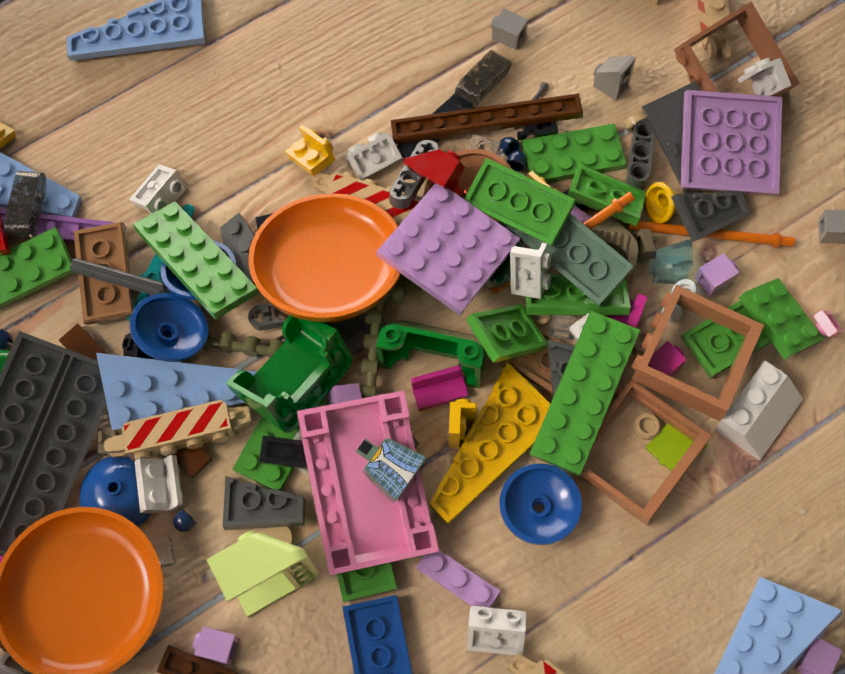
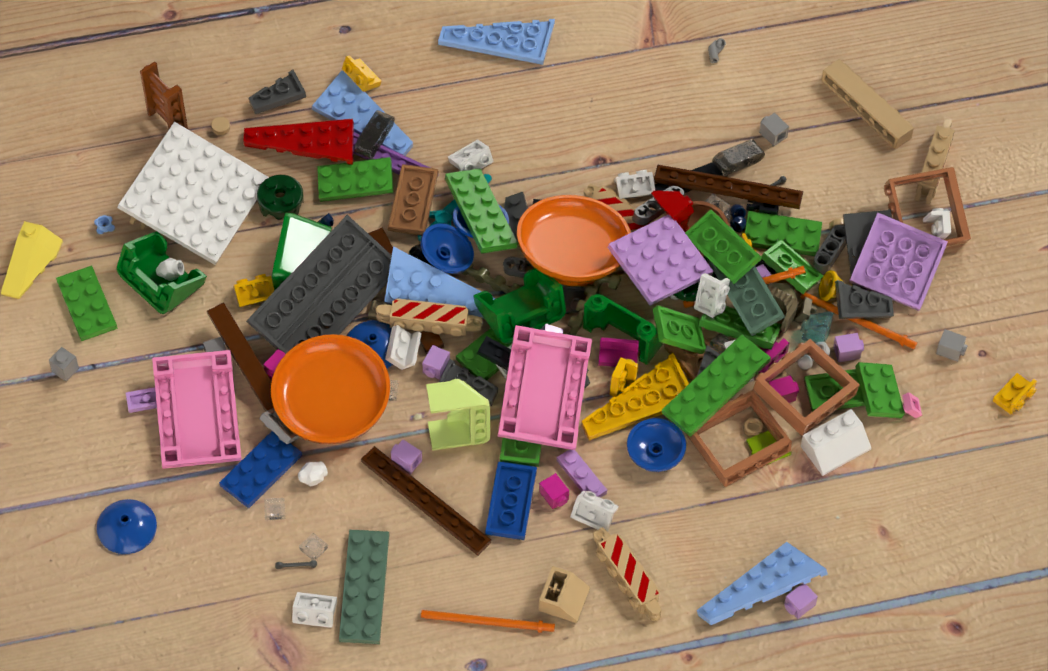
camera: 15 degrees right, 10 degrees down
dark grey axle [70,258,166,295] -> none
dark blue hinge [173,508,197,532] -> none
yellow bracket [285,125,336,177] -> none
torso [356,438,426,503] -> none
light grey slope [593,55,636,101] -> none
none -> lavender brick [422,345,450,380]
none -> dark pink brick [539,473,569,509]

